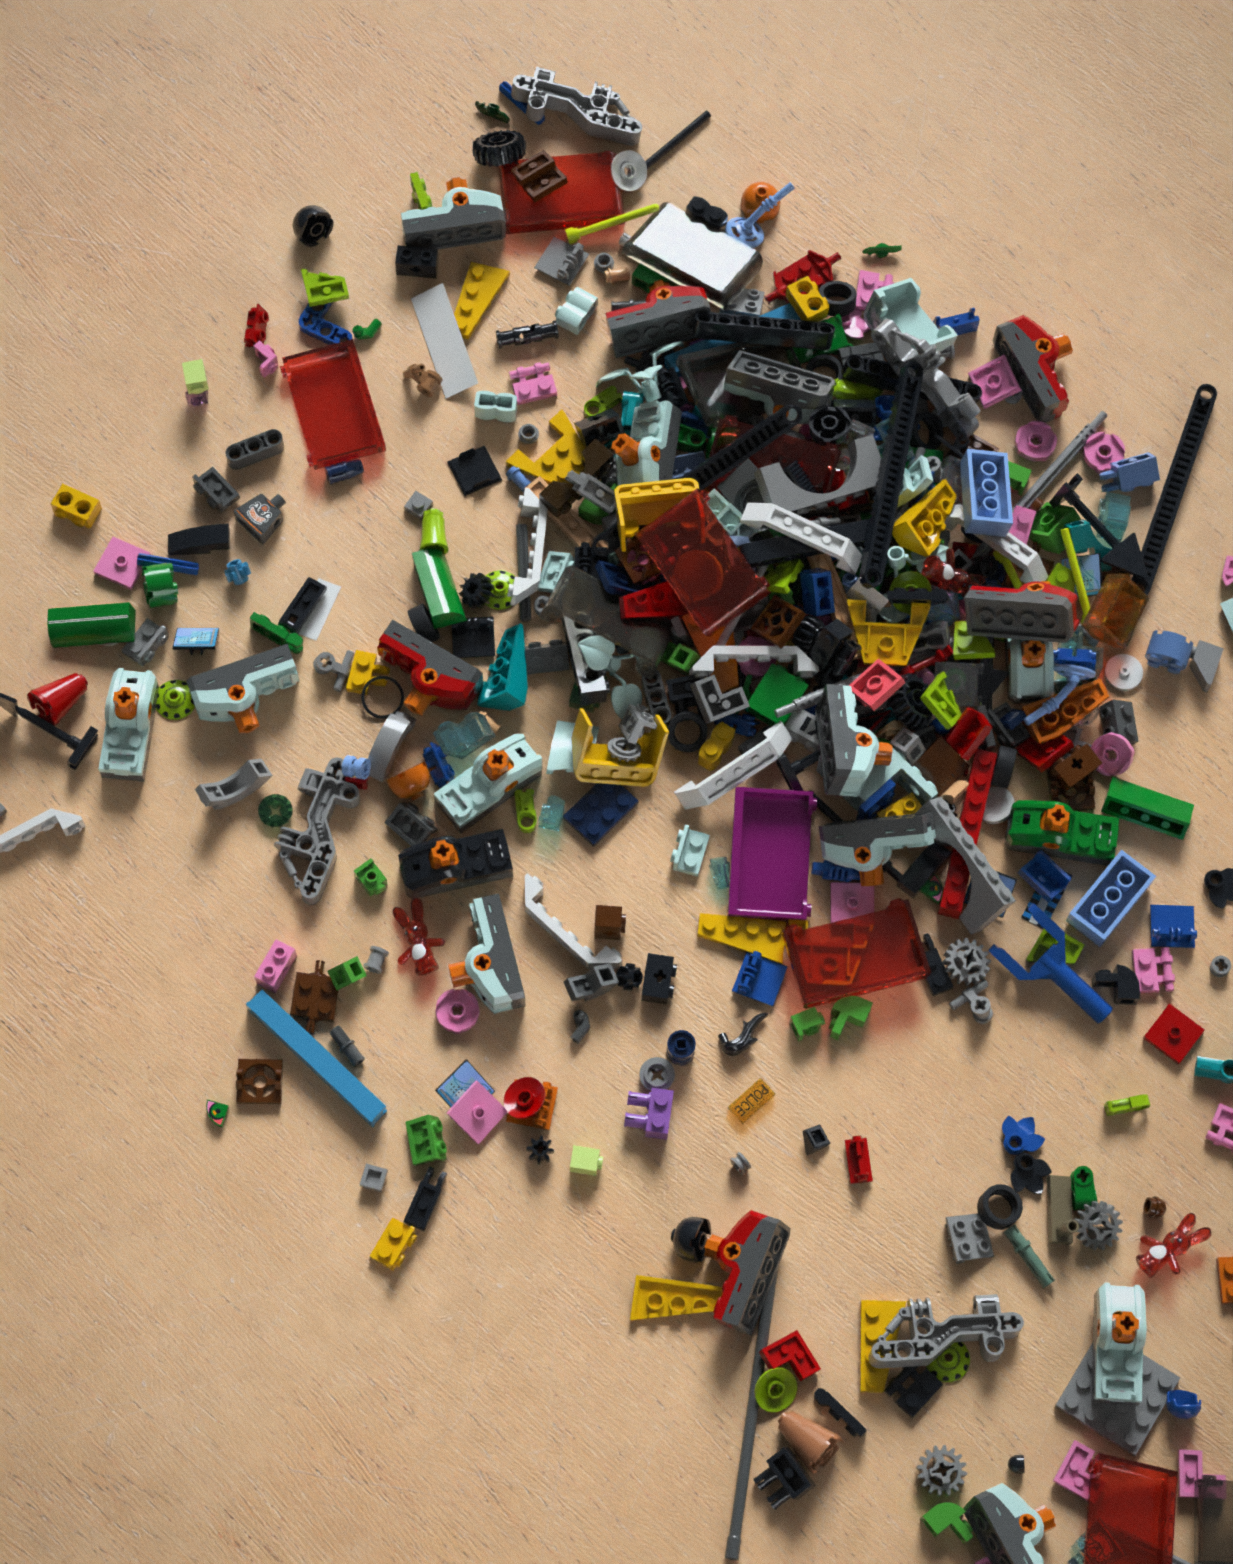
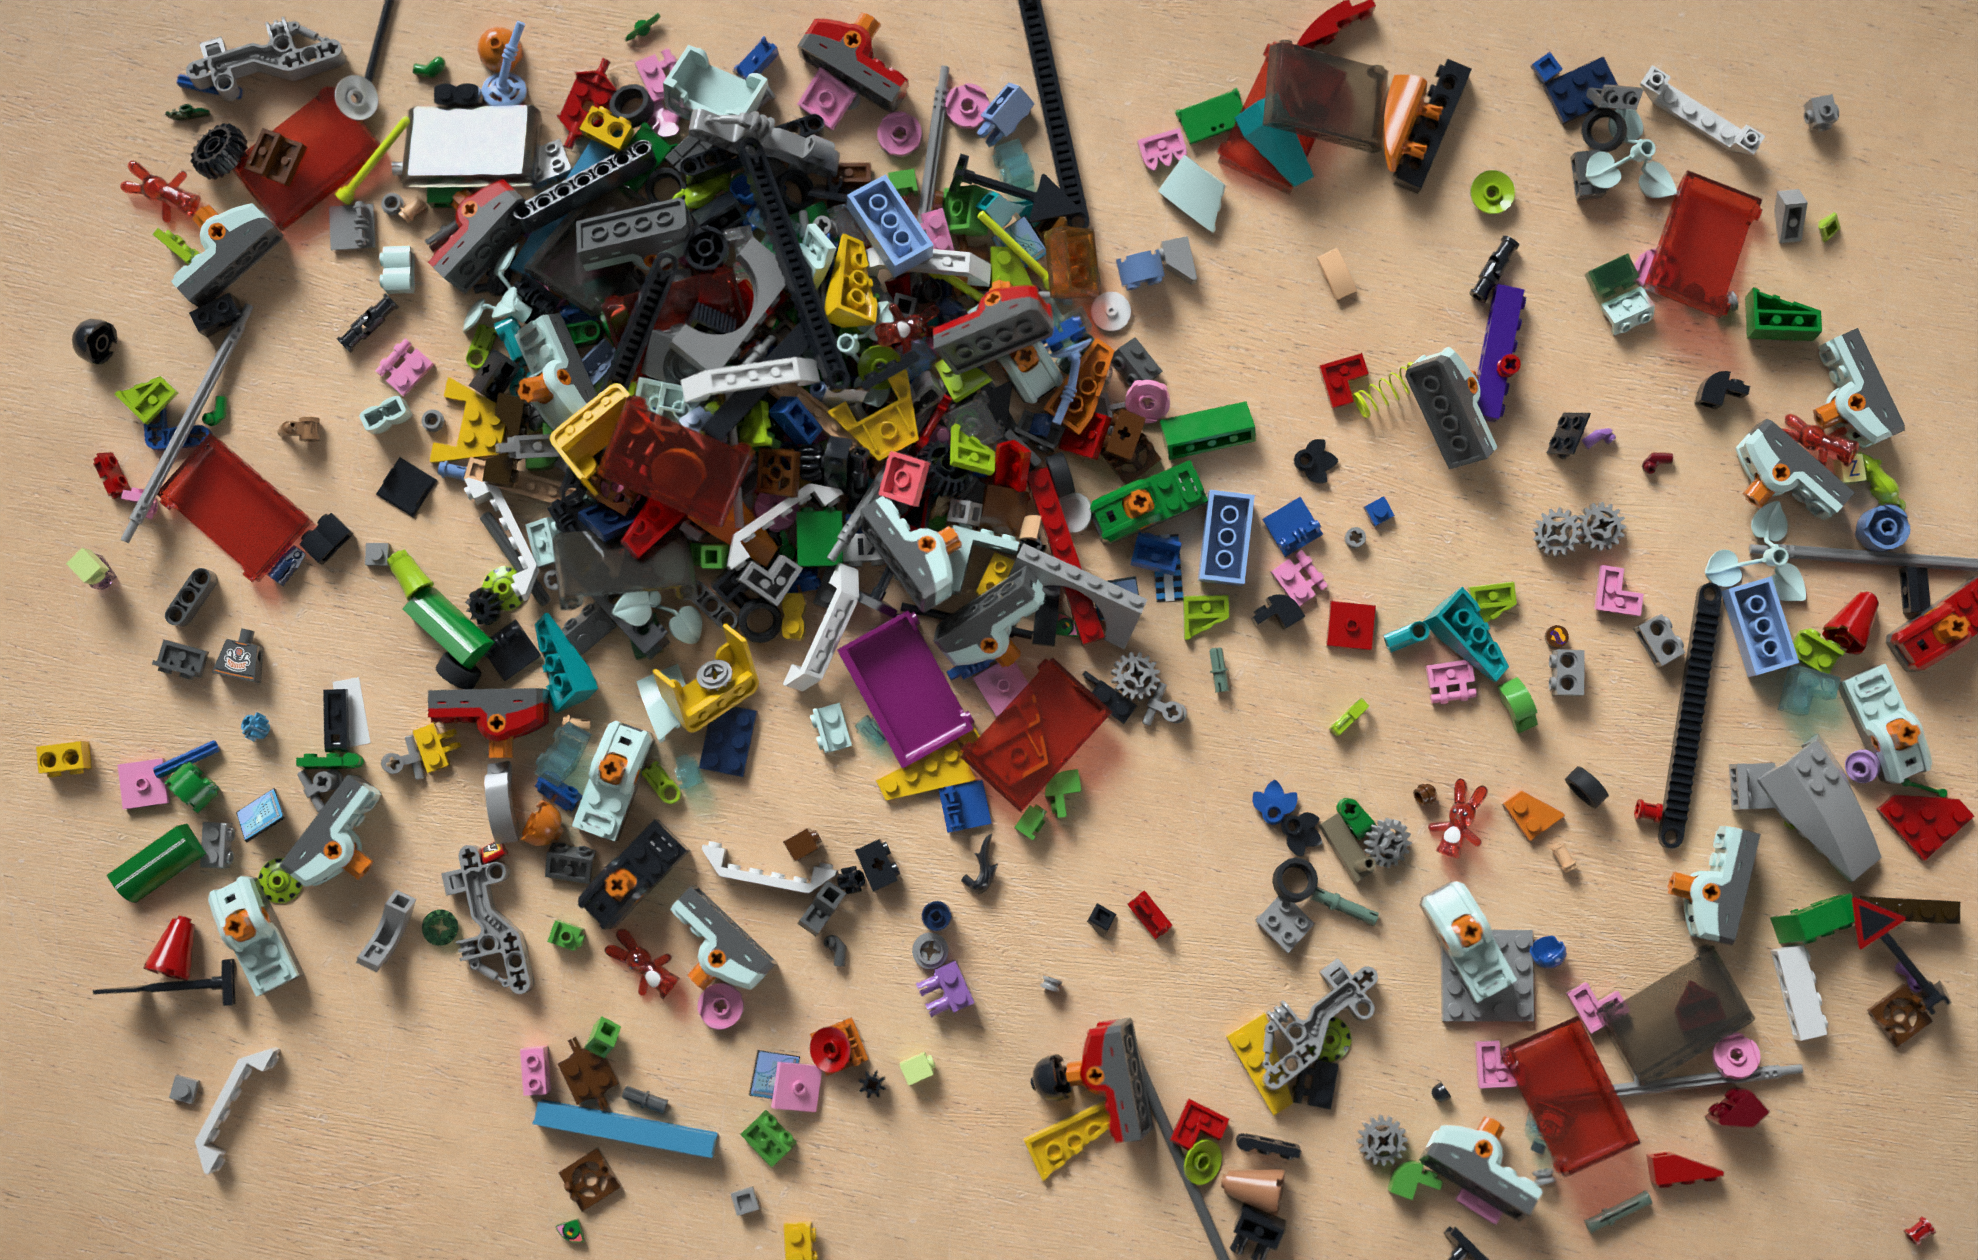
camera: 30 degrees left, 15 degrees up
black slope [168,524,230,555] -> none
light blue wheel [342,755,371,780] -> none
black piece [361,676,404,719] -> none
light grey bush [363,946,389,974] -> none
black hinge [403,1166,447,1231] -> none
white sticker [411,283,478,399] -> none
yellow wing [454,262,510,339] -> none
light grey bracket [619,704,657,744] -> none
clear yellow tile [728,1078,775,1124] -> none
blue plate [856,779,896,820] -> none
blue piece [988,903,1113,1024] -> none
none -> clear red animal [120,161,201,223]
none -> light grey axle [120,303,254,544]
none -> light grey piece [297,769,343,812]
none -> black brick [299,513,354,565]
none -> green arm [413,56,445,78]
none -> sand green axle [1209,647,1230,693]

